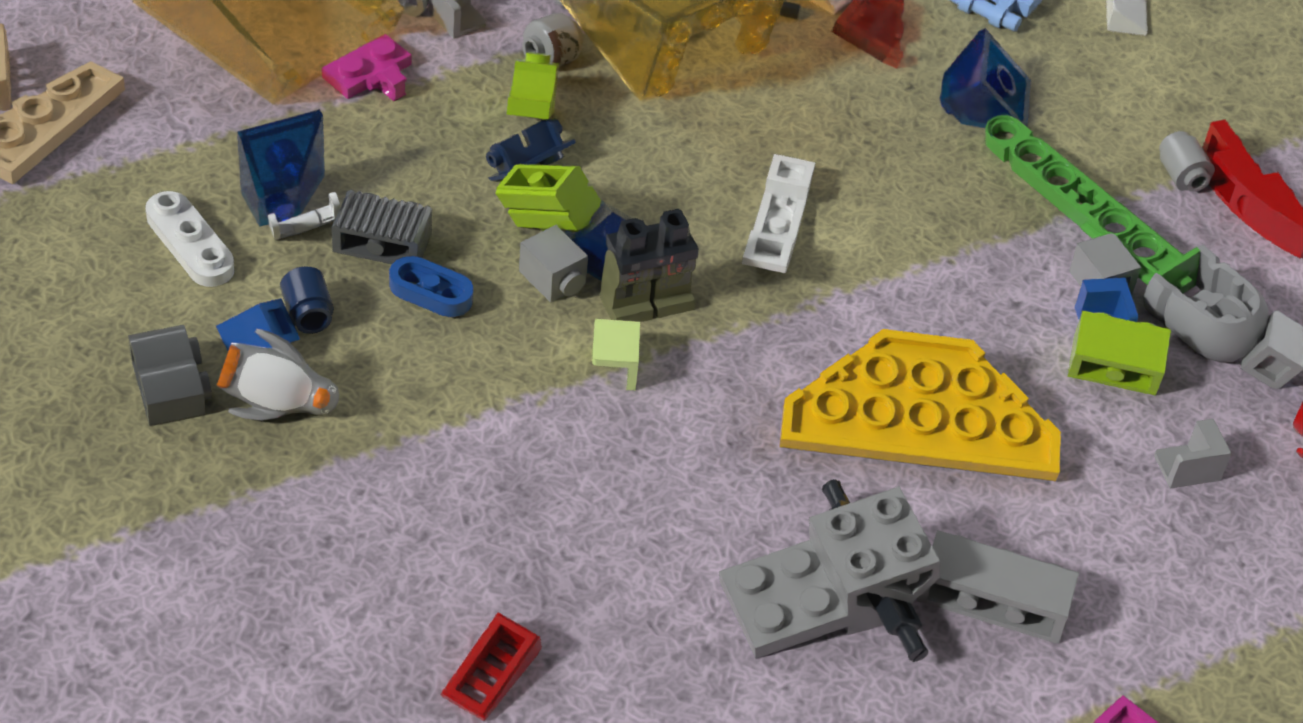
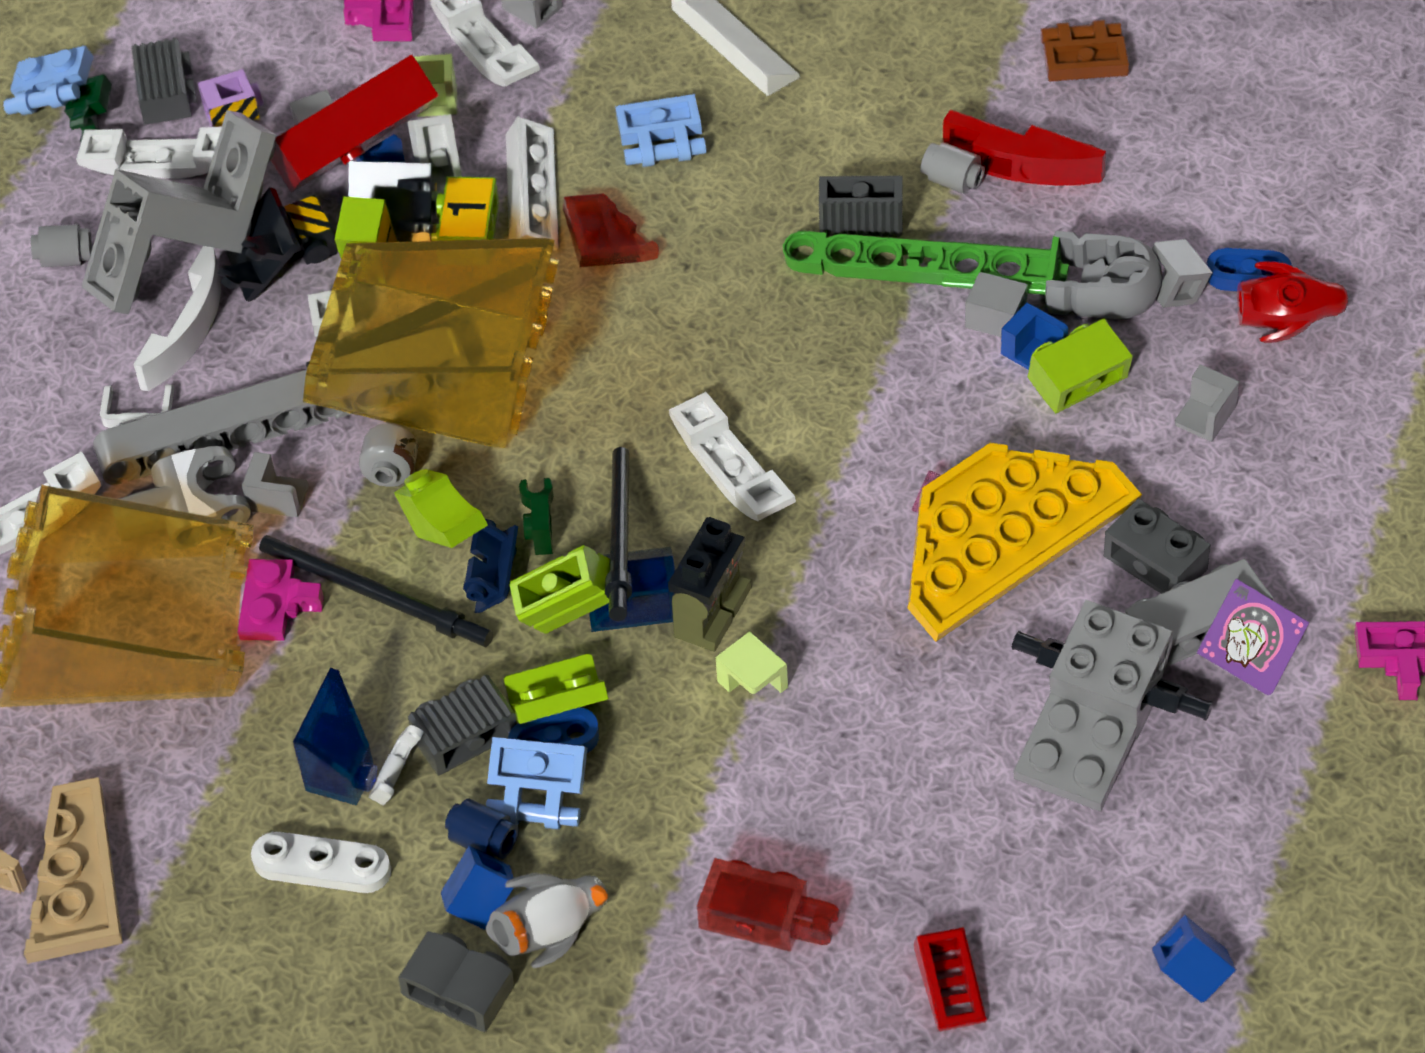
camera: 35 degrees left, 5 degrees up
light grey brick [519,225,588,303] -> none
clear blue slope [939,28,1031,128] -> none
none -> black bar [259,535,493,647]
none -> light blue plate [486,737,587,830]
none -> lime bracket [503,653,609,724]
none -> dark green plate [519,478,554,555]
none -> black bar [605,447,632,621]
none -> clear red brick [697,858,840,952]
none -> dark grey brick [819,176,903,237]
none -> dark grey brick [1103,498,1211,594]
none -> sticker [1196,579,1309,696]

